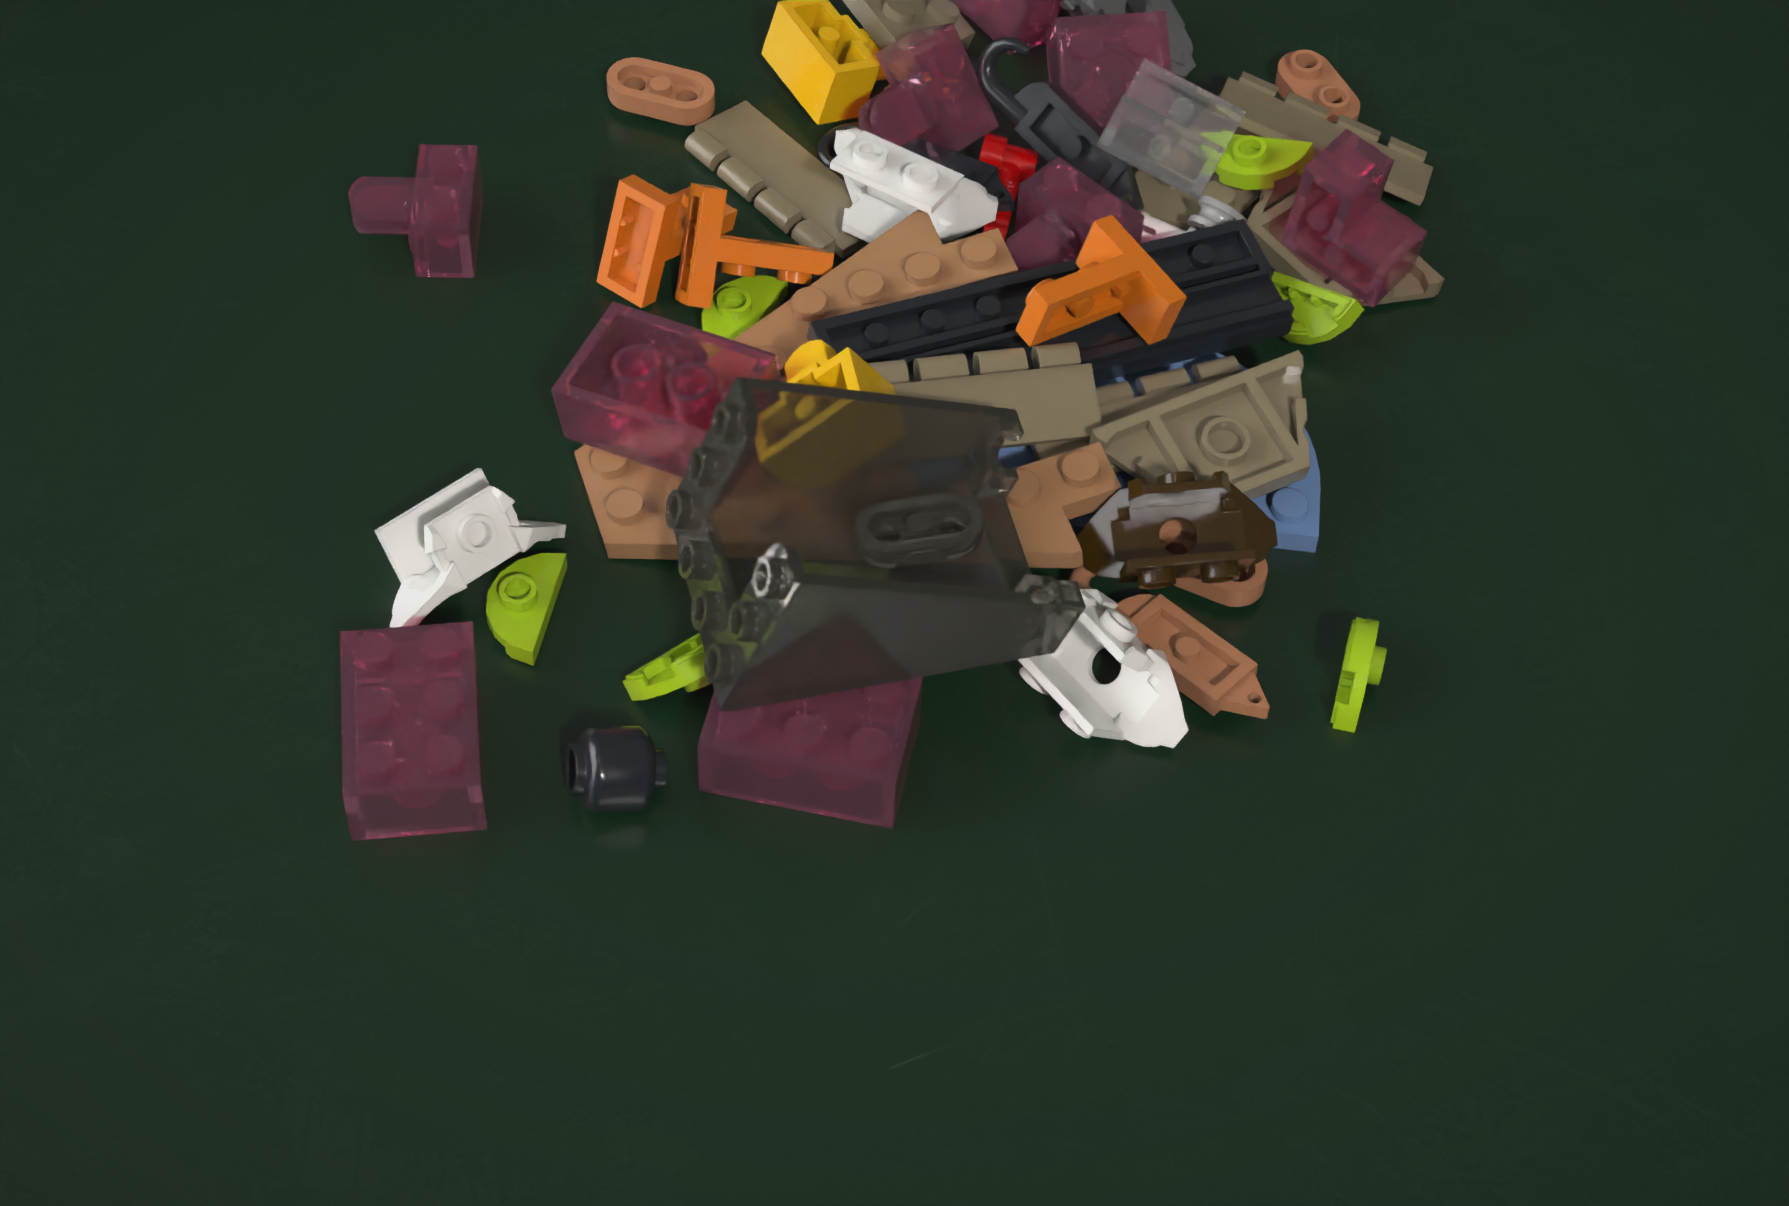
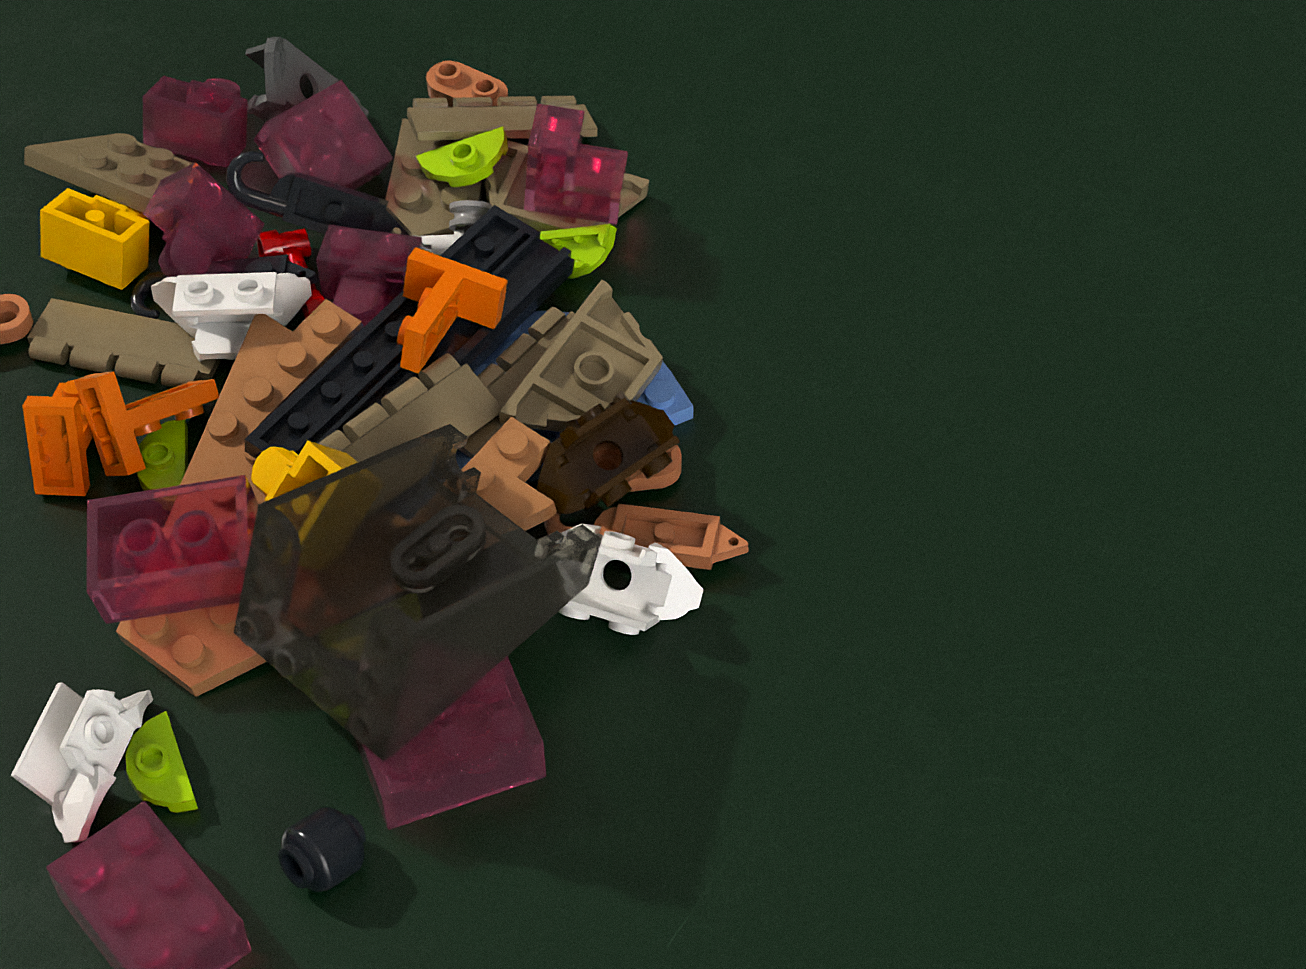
camera: 30 degrees left, 0 degrees up
lime plate [622,618,743,701] -> none
clear slope [1096,58,1246,200] -> none
lime plate [1330,617,1387,733] -> none

